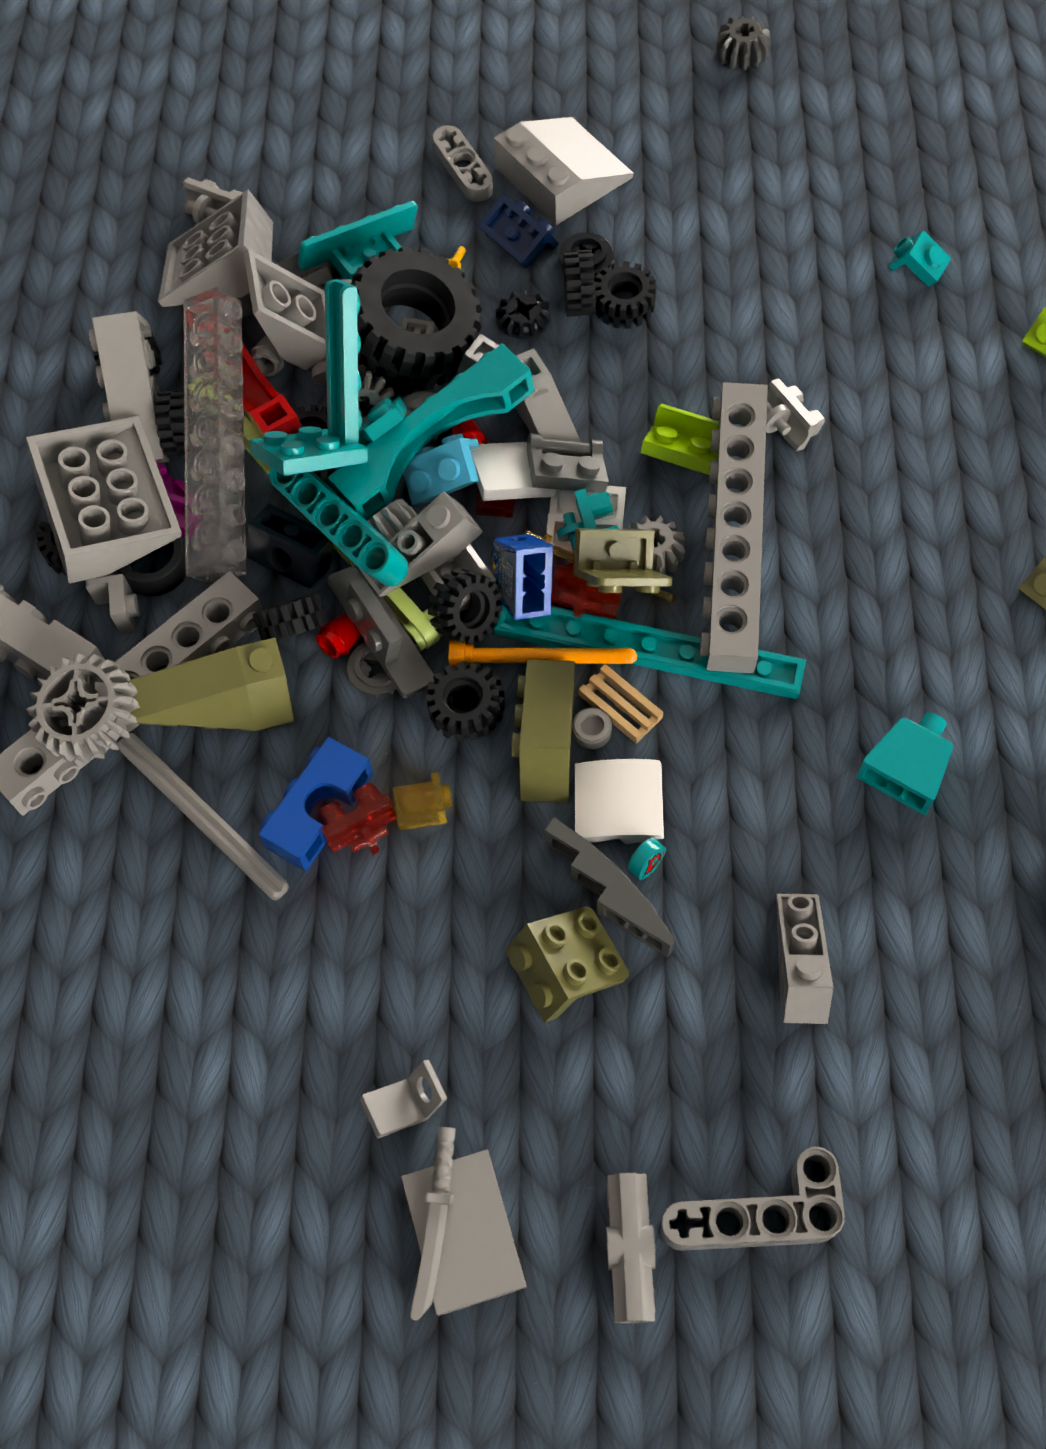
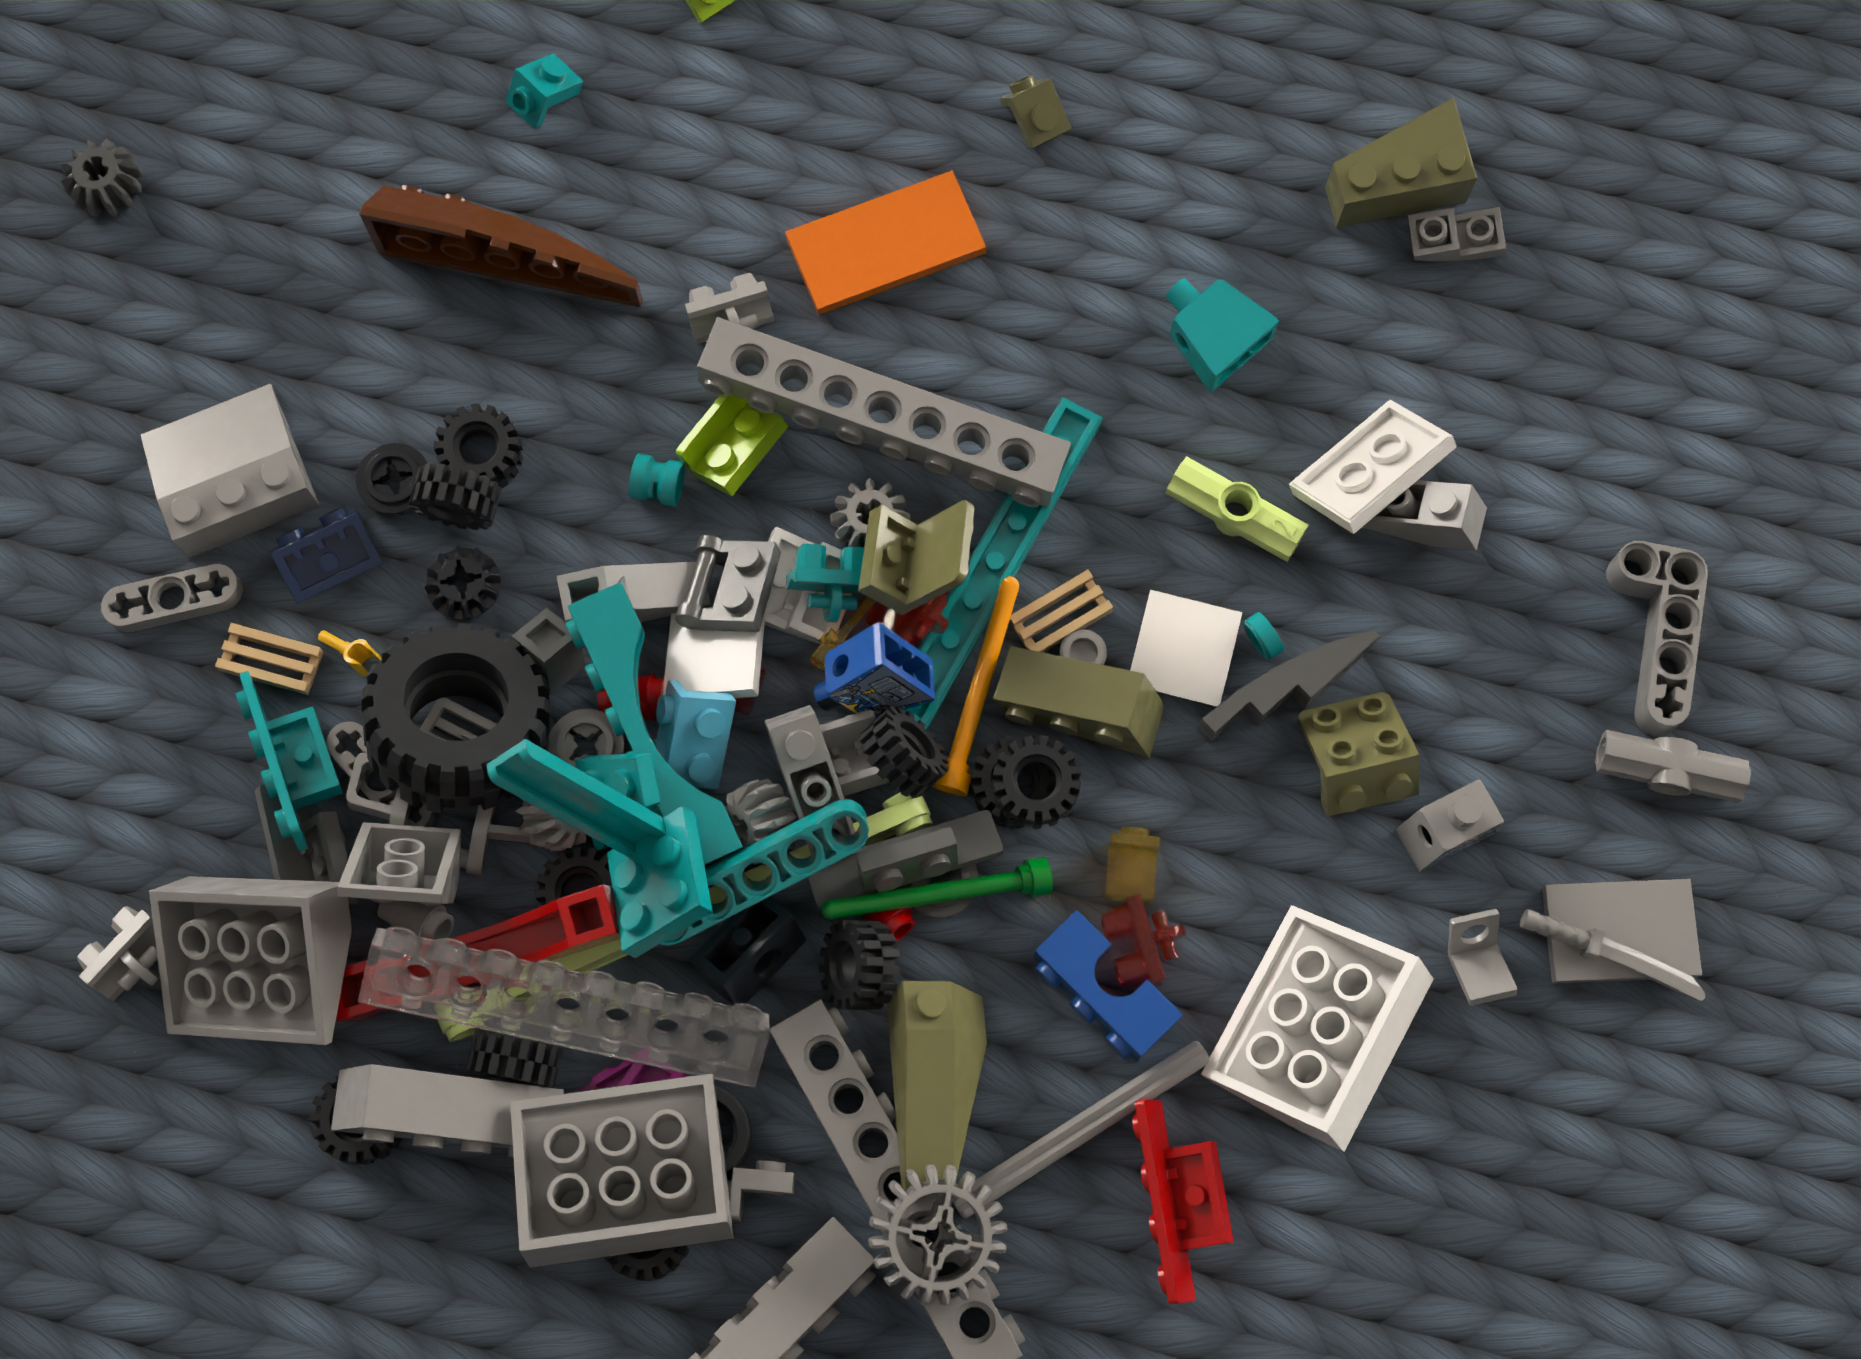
camera: 80 degrees left, 10 degrees up
none -> tan tile [215,623,324,695]
none -> reddish brown wedge [359,185,643,308]
none -> teal wheel [628,453,685,508]
none -> orange tile [785,170,986,316]
none -> green piece [821,857,1053,920]
none -> red bracket [1132,1099,1234,1305]
none -> yellowish green piece [1165,456,1309,562]
none -> white slope [1201,905,1434,1152]
none -> white tile [1289,400,1456,534]
none -> light grey torso [1396,779,1504,872]

